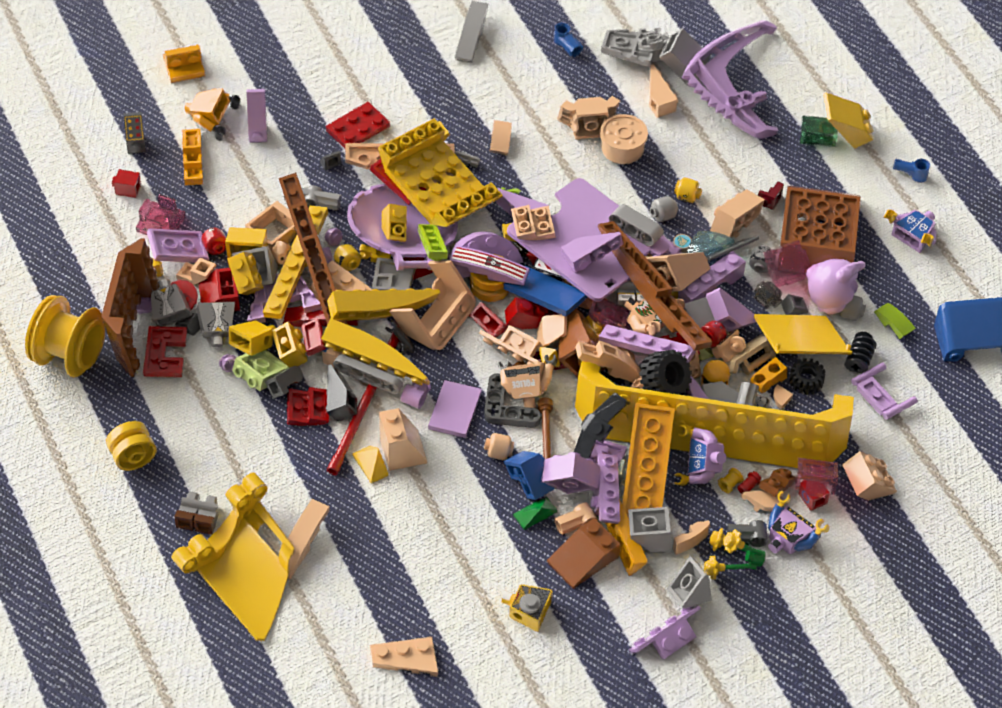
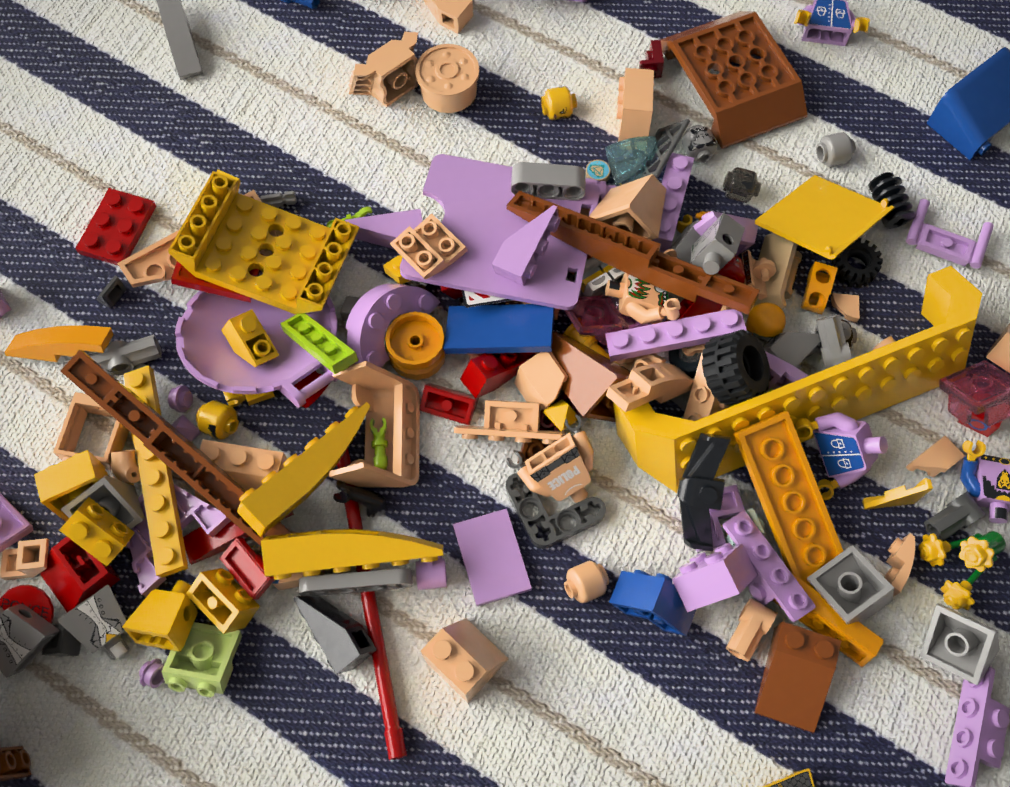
camera: 30 degrees left, 15 degrees up
red plate [143,326,187,378] -> none
red head [201,228,226,255] -> none
dark grey leg [265,366,303,398] -> none
red slope [287,387,329,426] -> none
yellow slope [352,446,389,484] -> none
light grey plate [372,258,416,290] -> none
slope [449,245,530,285] -> none
light nougat slope [490,120,512,155] -> none
green slope [513,496,558,530] -> none
dark orange piece [537,397,553,459] -> none
light grey head [650,196,678,222] -> none
yellow bush [718,468,744,494] -> none
red pin [737,471,762,494] -> none
dark orange slope [759,468,797,497] -> none
clear pink panel [763,240,811,288] -> none
dark grey slope [781,294,808,315] -> none
lavender piece [806,259,866,315] -> none
lime slope [874,303,916,339] -> none
none -> light orange slope [5,325,113,362]
none -> lime piece [370,417,388,470]
none -> light grey torso [691,213,745,275]
none -> yellow tile [862,478,933,510]

